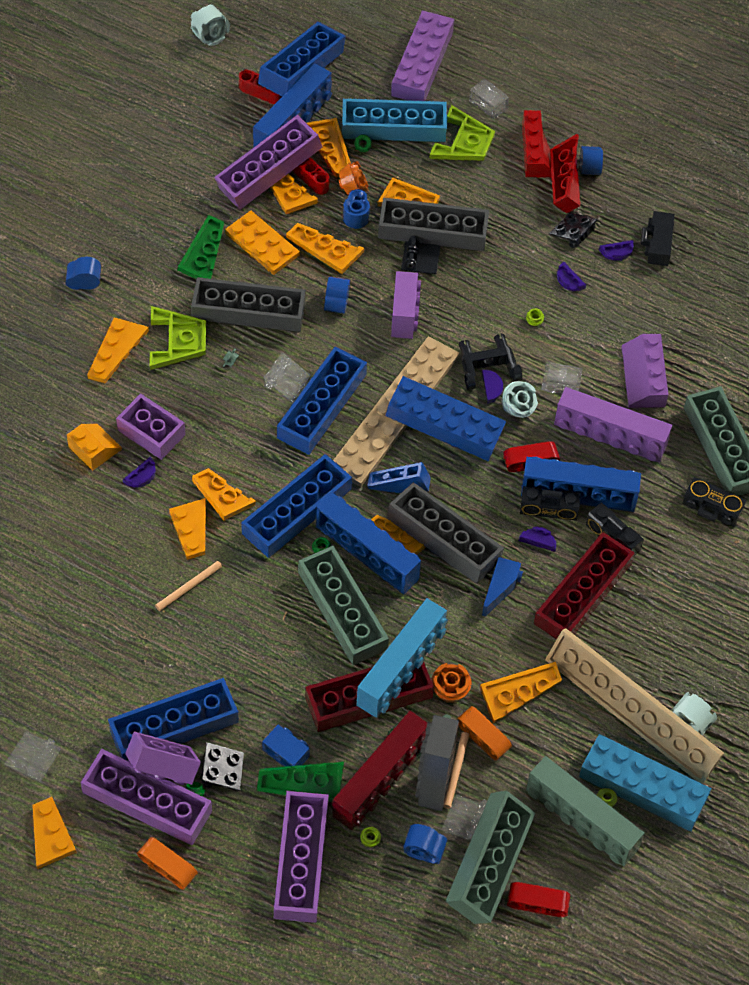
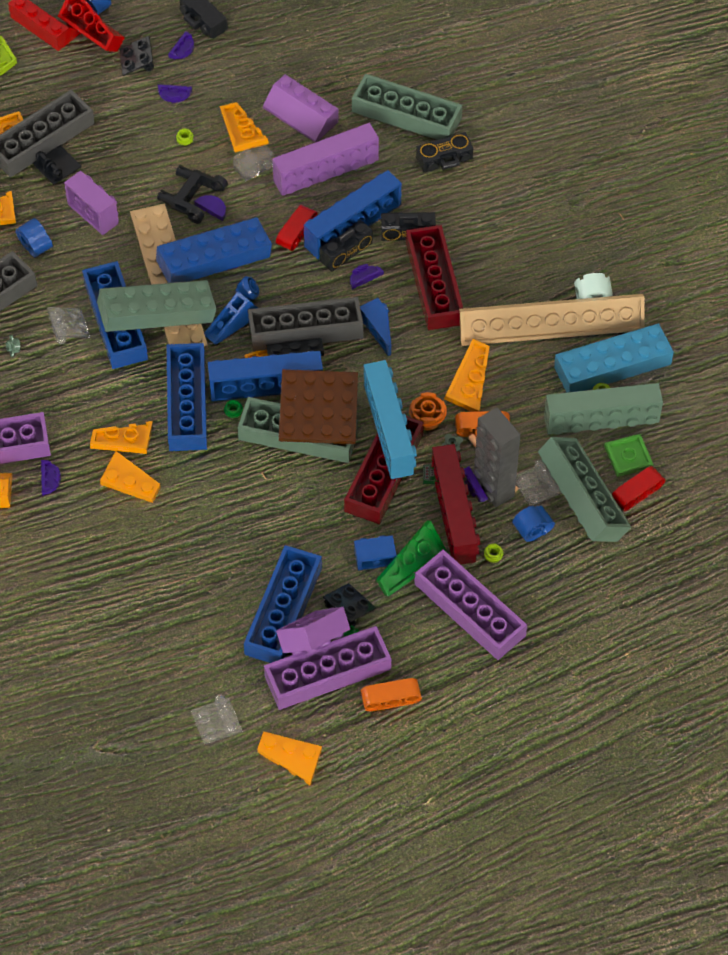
camera: 45 degrees left, 0 degrees up
light nougat bar [155,561,222,611] -> none
light aqua cone [502,381,538,418] -> none
none -> sand green brick [97,280,216,332]
none -> light orange wing [220,102,269,152]
none -> blue cone [236,276,259,300]
none -> black plate [266,338,324,356]
none -> reddish brown plate [279,369,358,444]
none -> dark purple tile [464,466,488,502]
none -> bright green tile [604,434,653,477]

